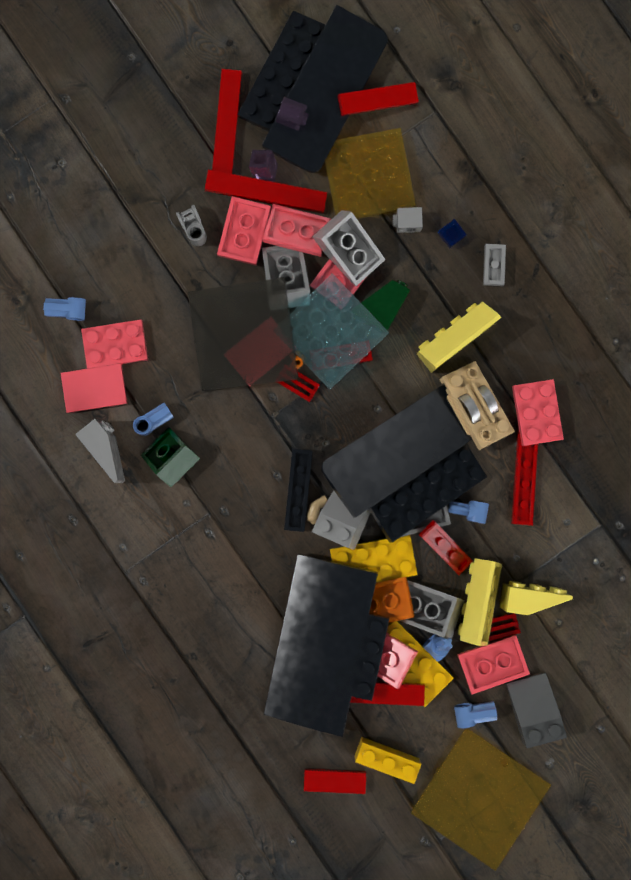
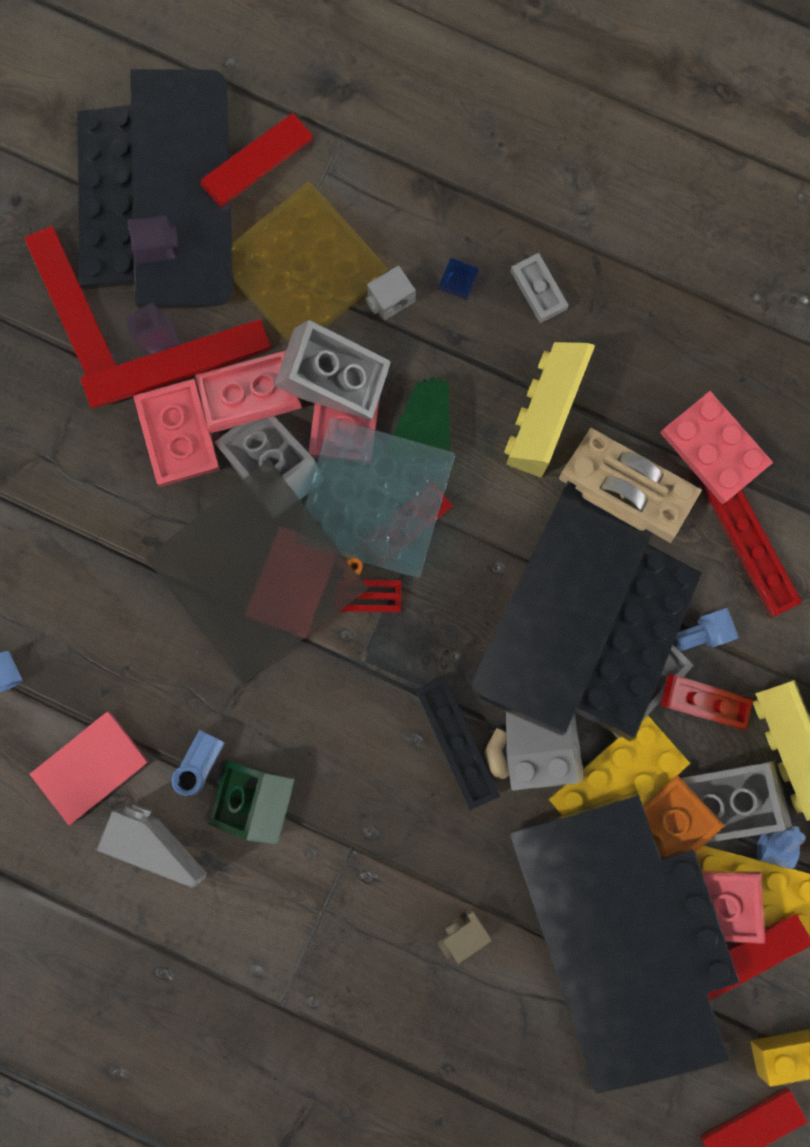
camera: 30 degrees left, 5 degrees down
coral plate [81,320,148,369] -> none
light grey piece [176,205,207,247] -> none
none -> dark tan brick [437,907,492,964]

